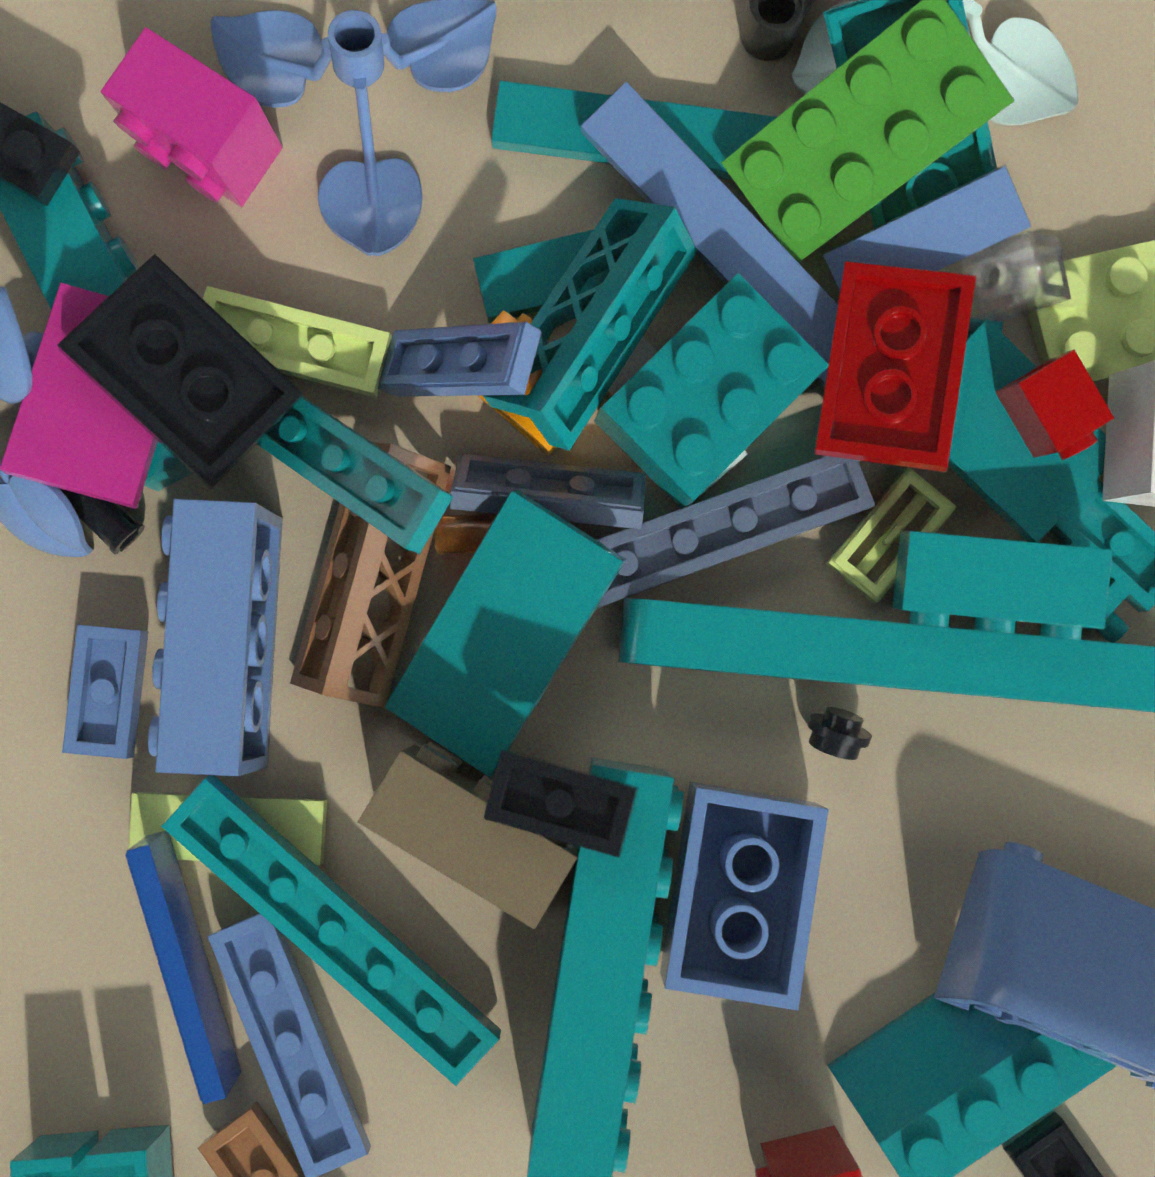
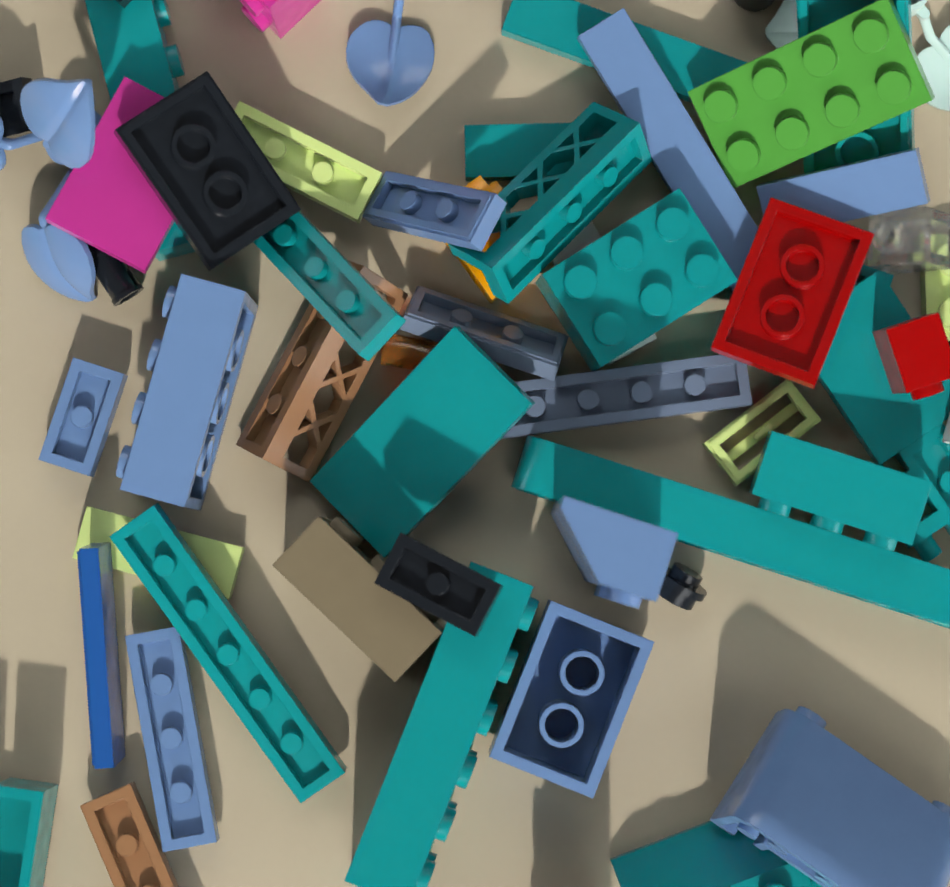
camera: 15 degrees right, 0 degrees up
none -> medium blue slope [551,496,678,609]

